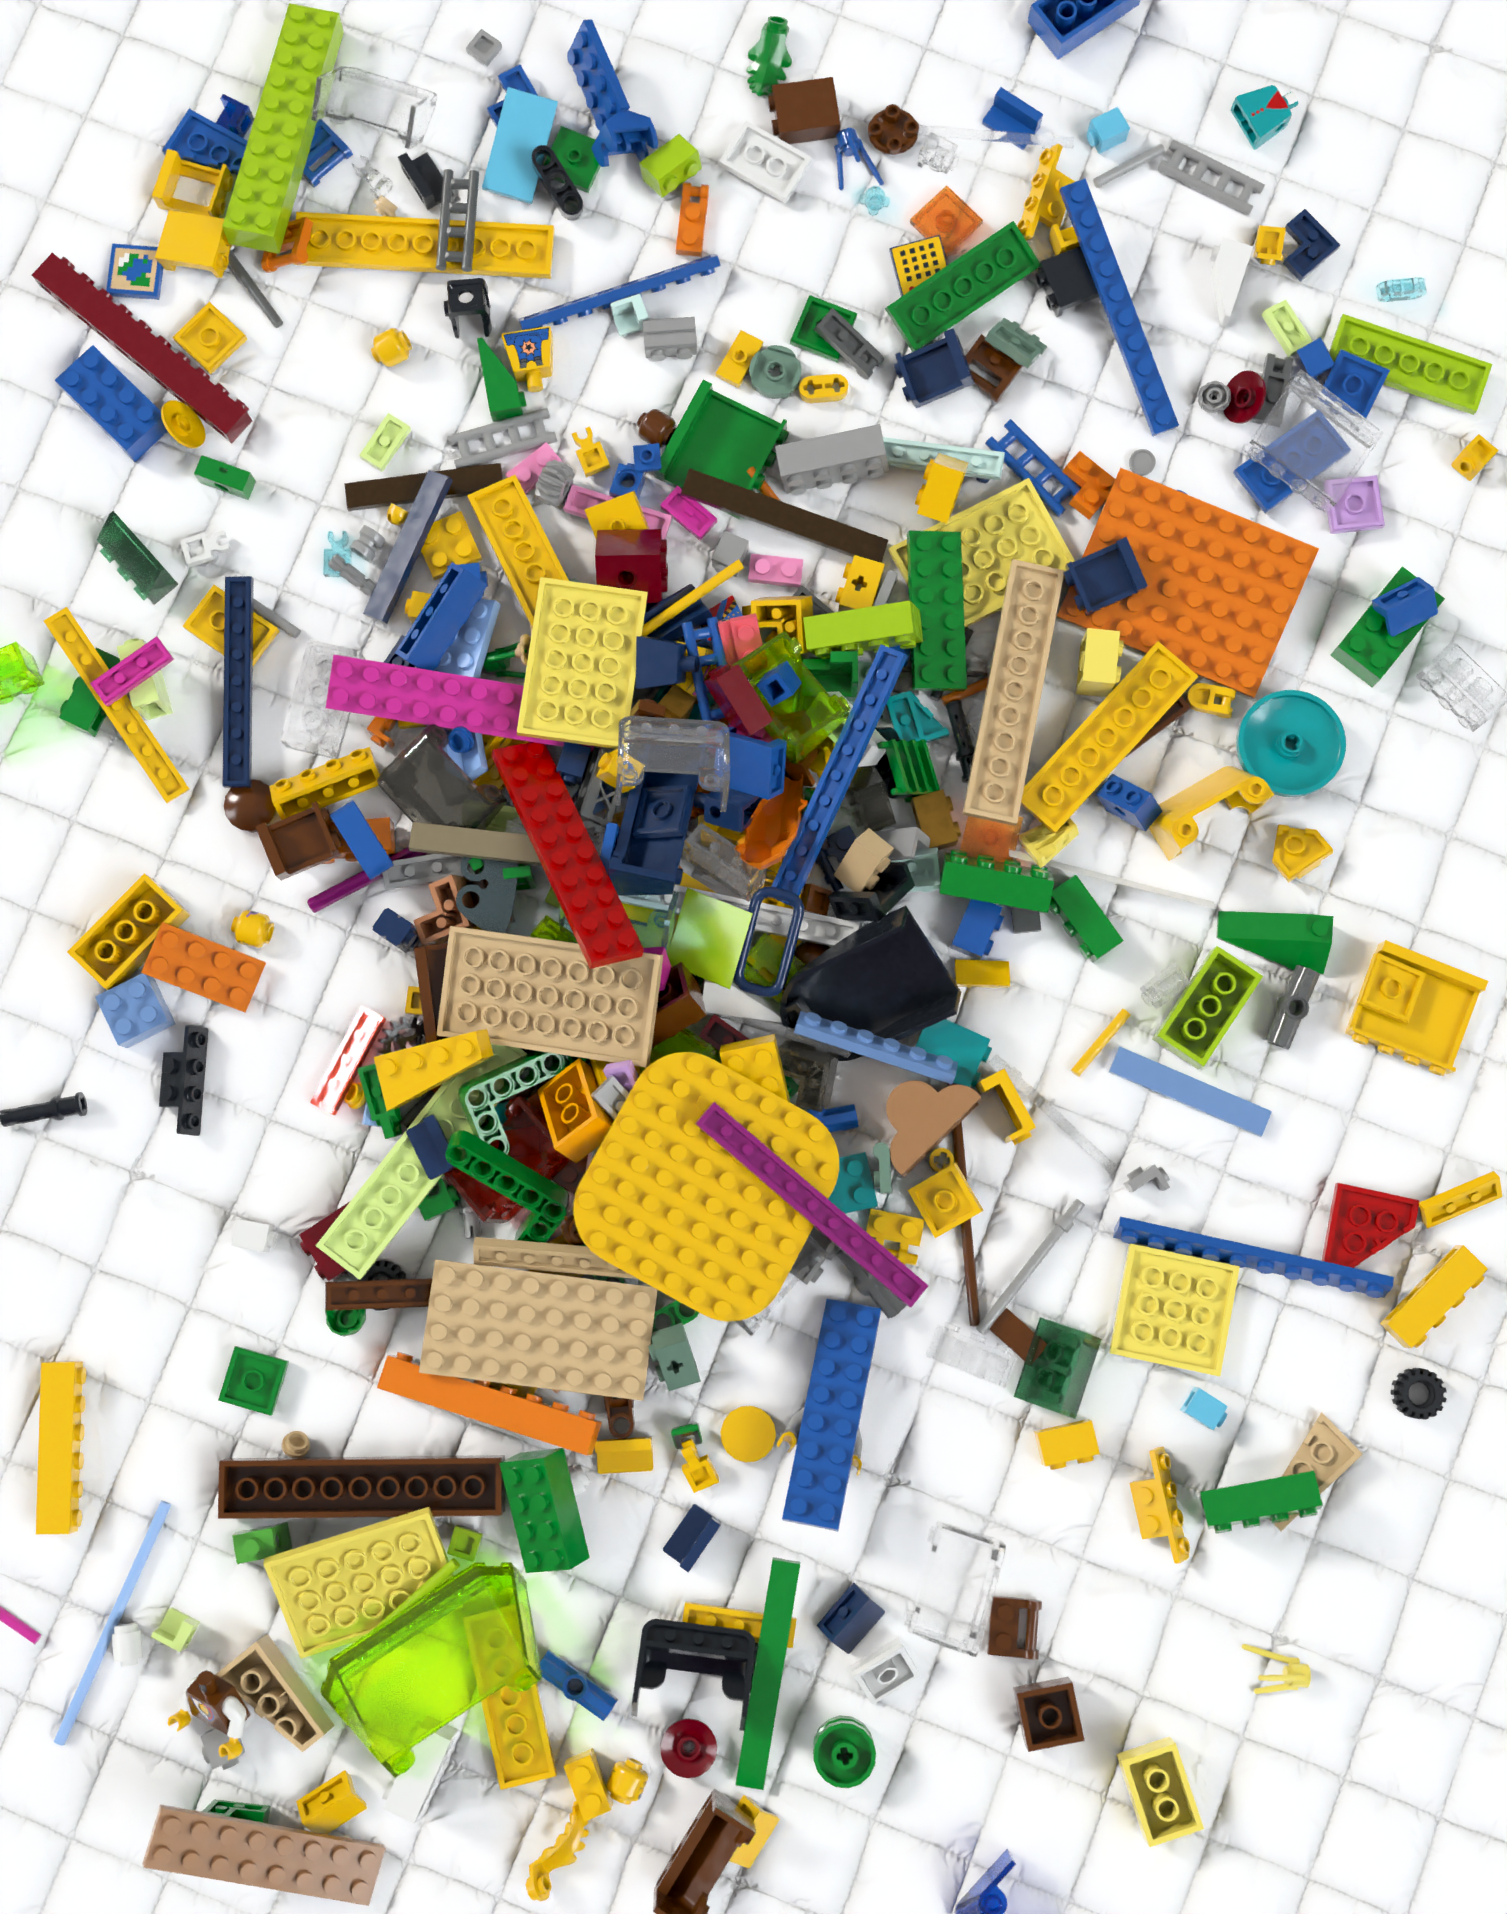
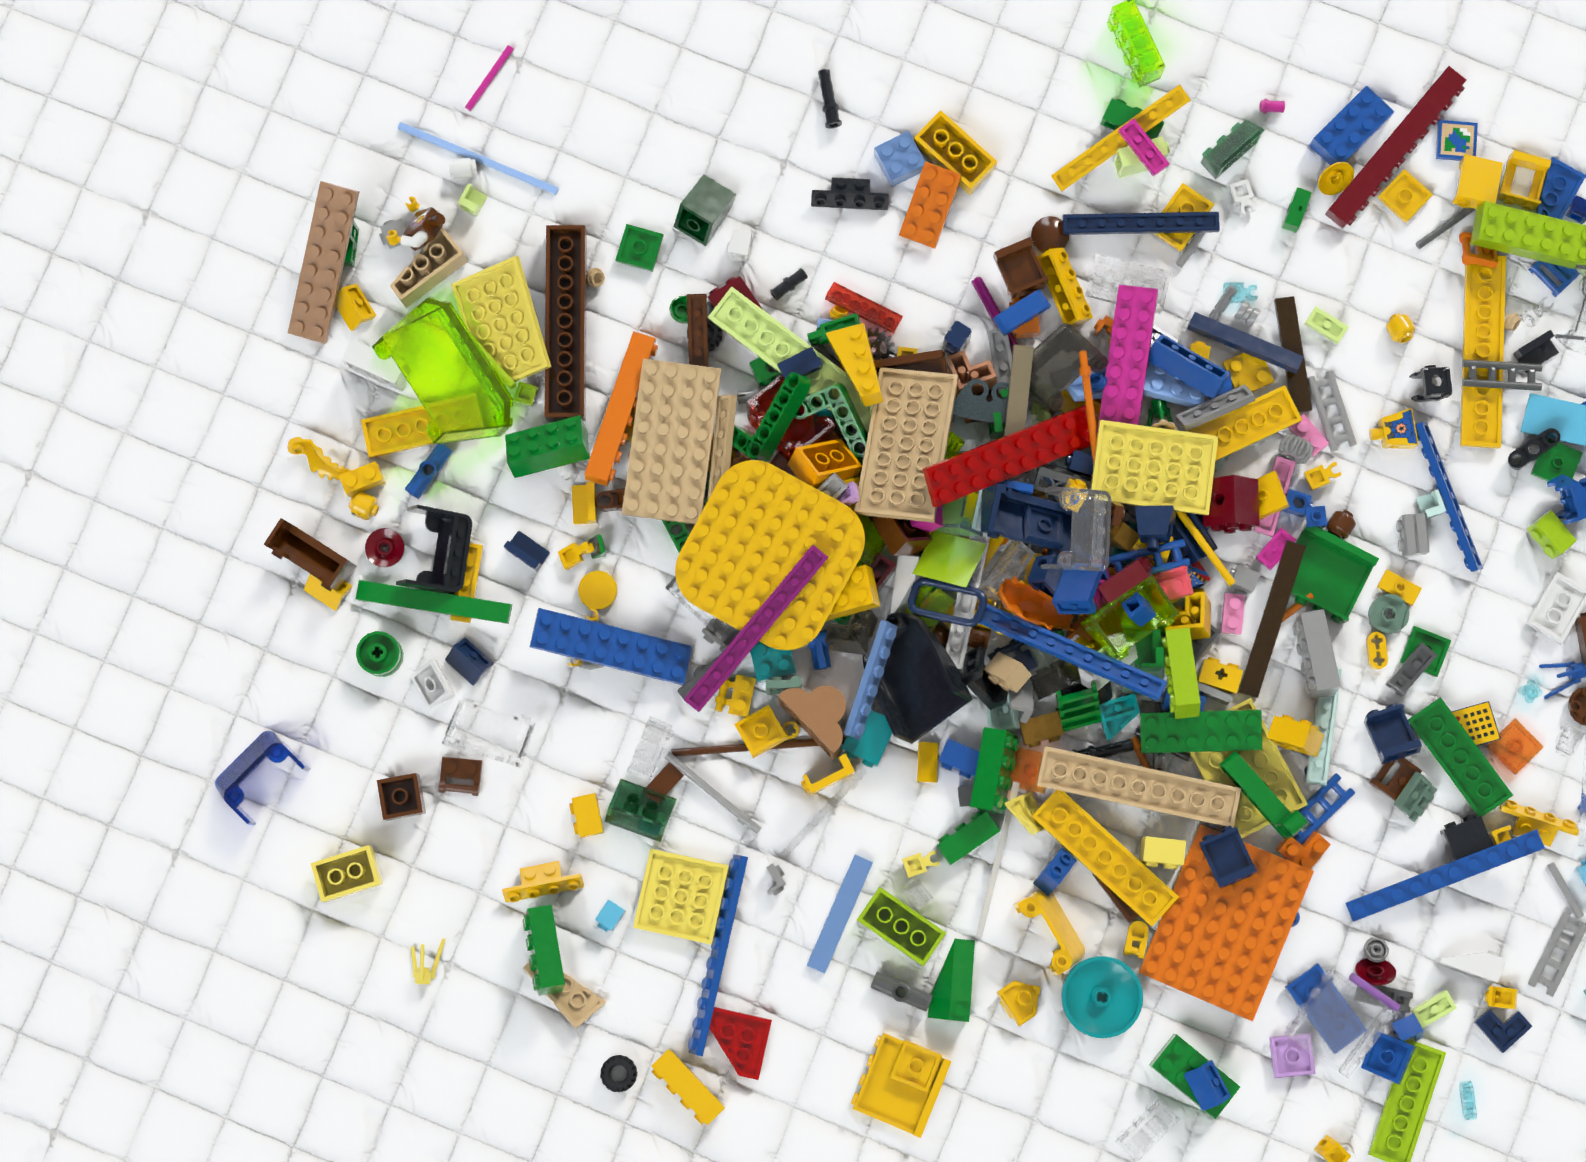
camera: 90 degrees right, 0 degrees up
yellow brick [36,1361,86,1535] -> none
yellow head [231,910,274,948] -> none
bright green torso [232,1522,292,1564] -> none
yellow hinge [387,503,409,526] -> none
green slope [477,338,527,422] -> none
sand green brick [648,1323,701,1391] -> none
orange plate [676,182,709,257] -> none
yellow bar [1071,1008,1131,1077] -> none
light grey piece [1129,449,1156,476] -> none
yellow plate [1419,1171,1503,1229] -> none
none -> slope [673,175,737,246]
none -> black pin [770,268,808,301]
none -> light yellow plate [902,850,940,878]
none -> orange bar [1079,351,1097,465]
none -> light grey plate [1176,384,1255,432]
none -> green beam [1219,751,1308,839]
none -> dark pink pin [1259,98,1285,114]
none -> medium lavender bar [1349,973,1400,1011]

